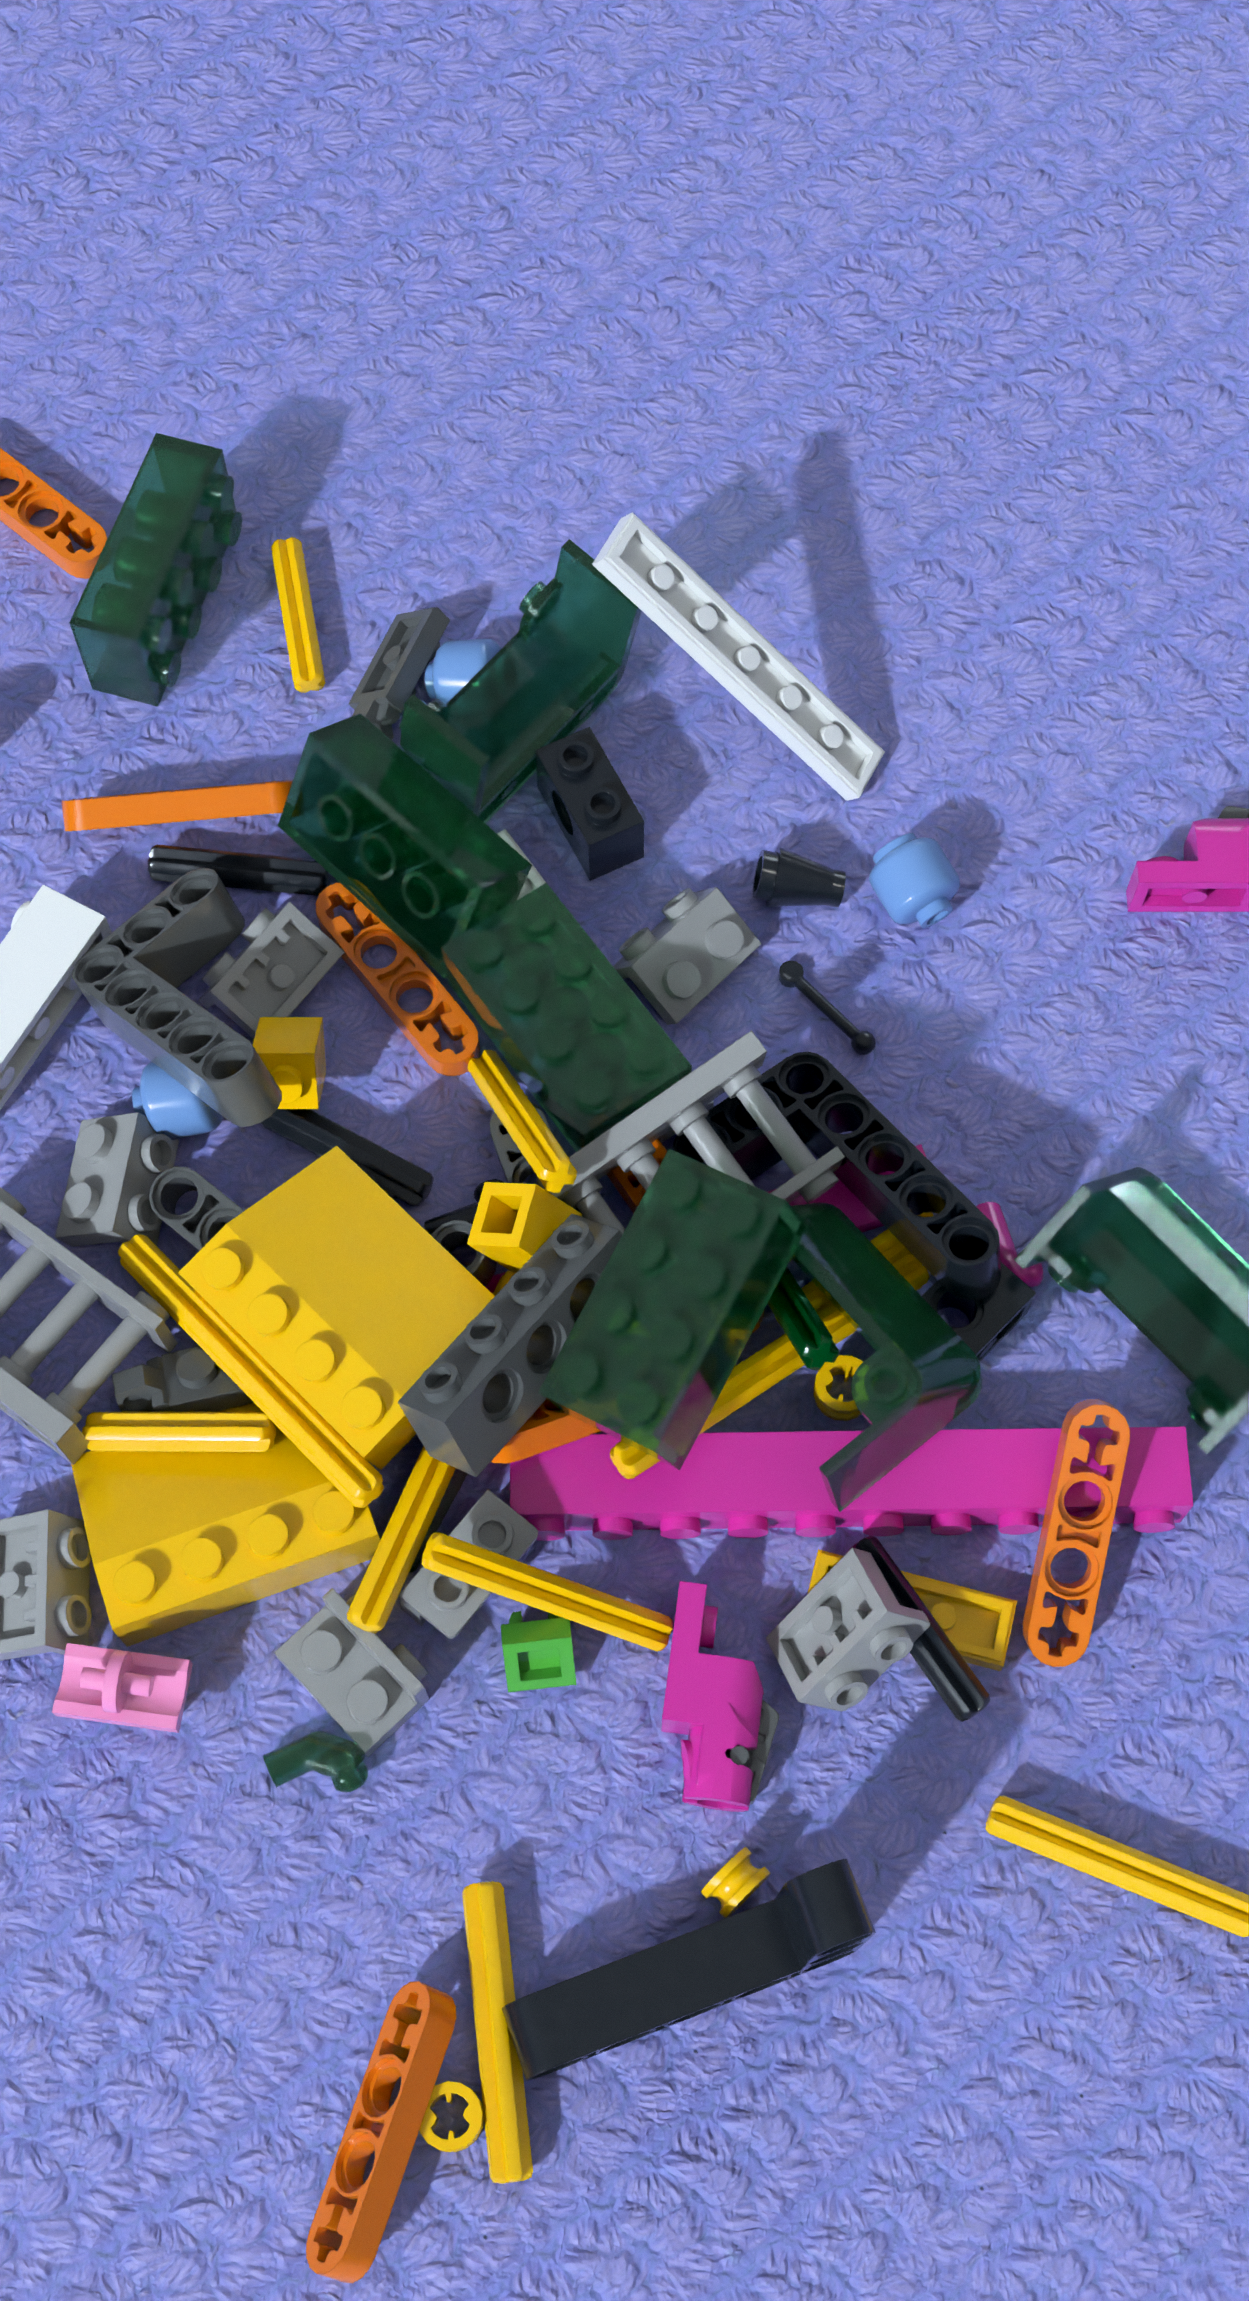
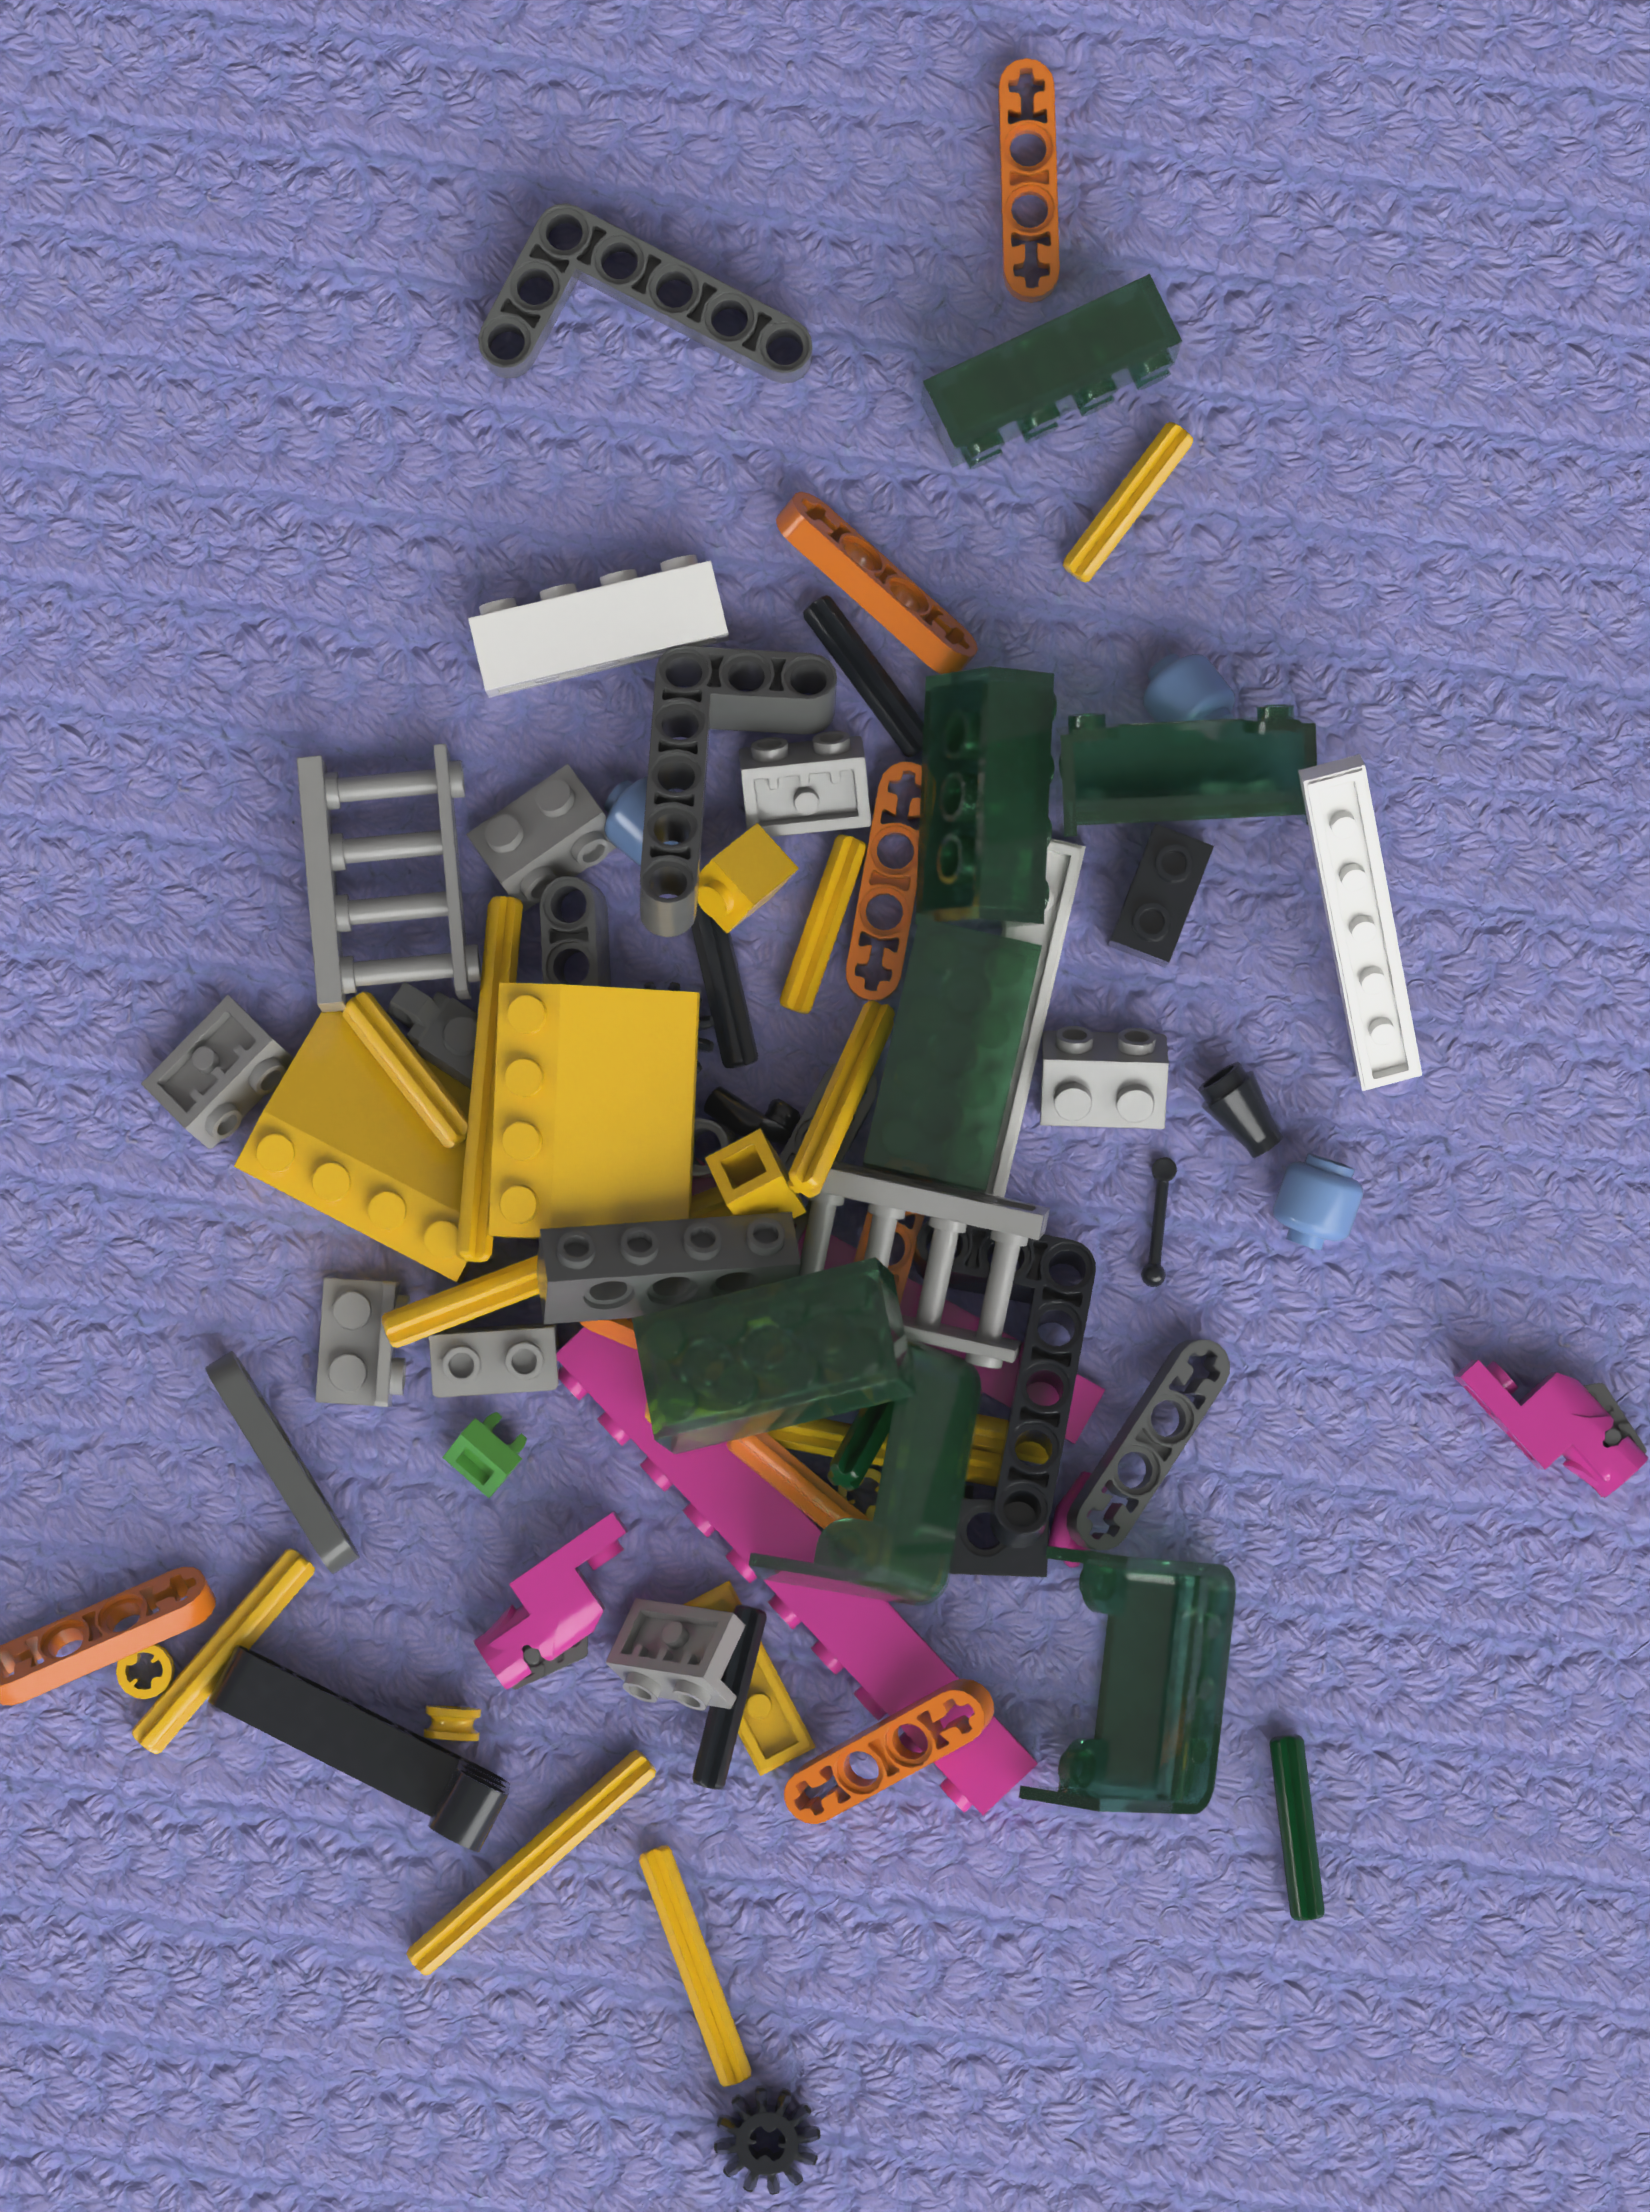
camera: 45 degrees right, 20 degrees up
bright pink hips [52,1643,193,1733] -> none
clear green arm [263,1731,369,1793] -> none
dark grey hinge [341,607,450,759] -> none
yellow axle [421,1532,673,1651] -> none
none -> dark grey beam [205,1351,360,1574]
none -> yellow axle [406,1750,656,1976]
none -> orange axle [726,1420,920,1590]
none -> yellow axle [779,834,867,1014]
none -> dark grey beam [1067,1340,1230,1550]

